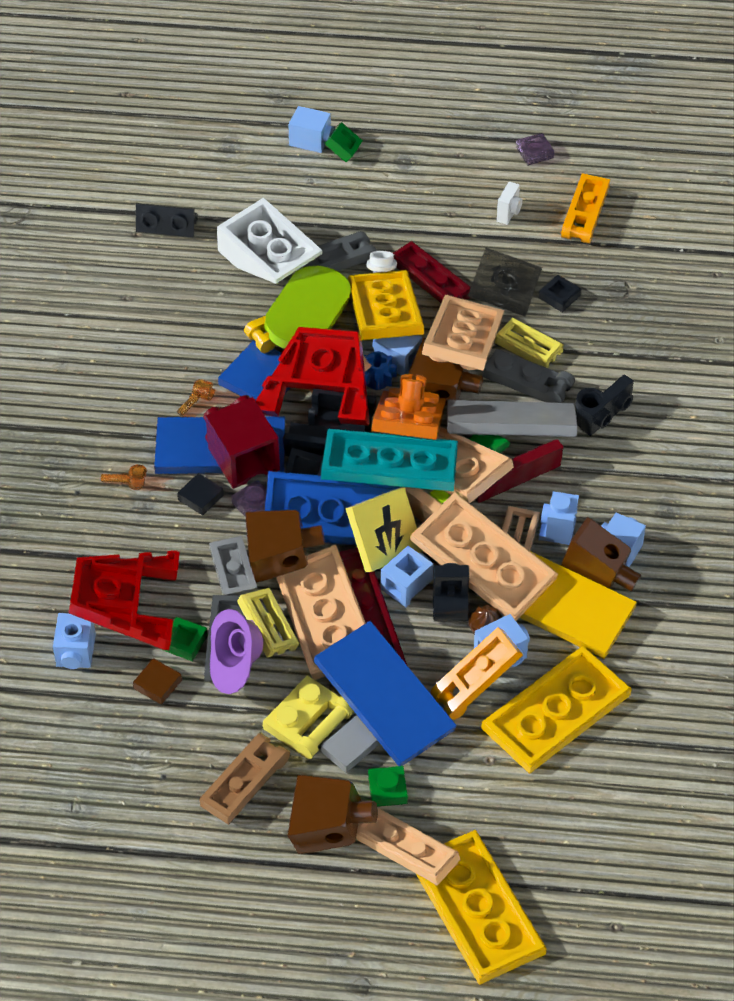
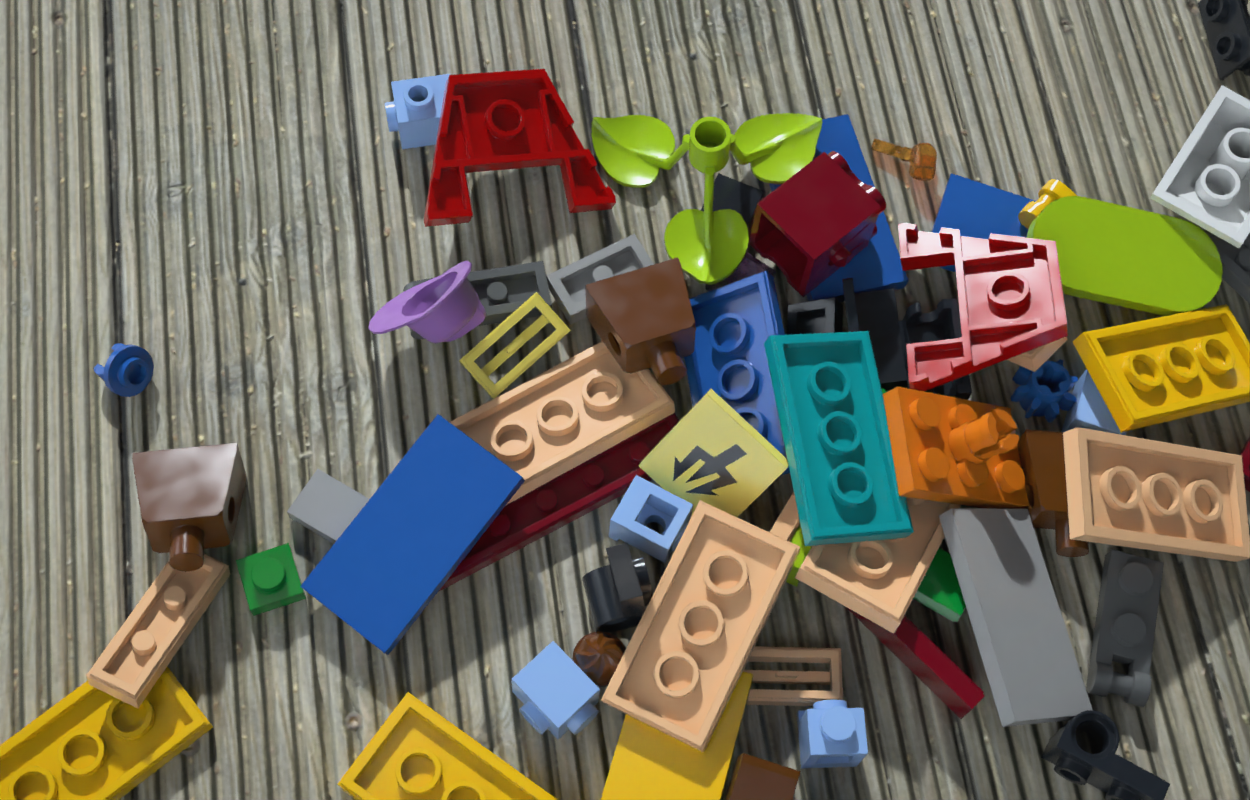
camera: 70 degrees right, 15 degrees up
clear orange hand [101,464,147,490] -> none
reddish brown tile [133,658,182,705] -> none
green plate [162,617,208,662] -> none
medium nougat plate [199,733,290,825] -> none
light yellow plate [263,675,355,759] -> none
light orange plate [430,627,523,720] -> none
light yellow tile [495,317,564,368] -> none
none -> blue plate [93,343,154,397]
none -> lime plant [591,113,823,285]

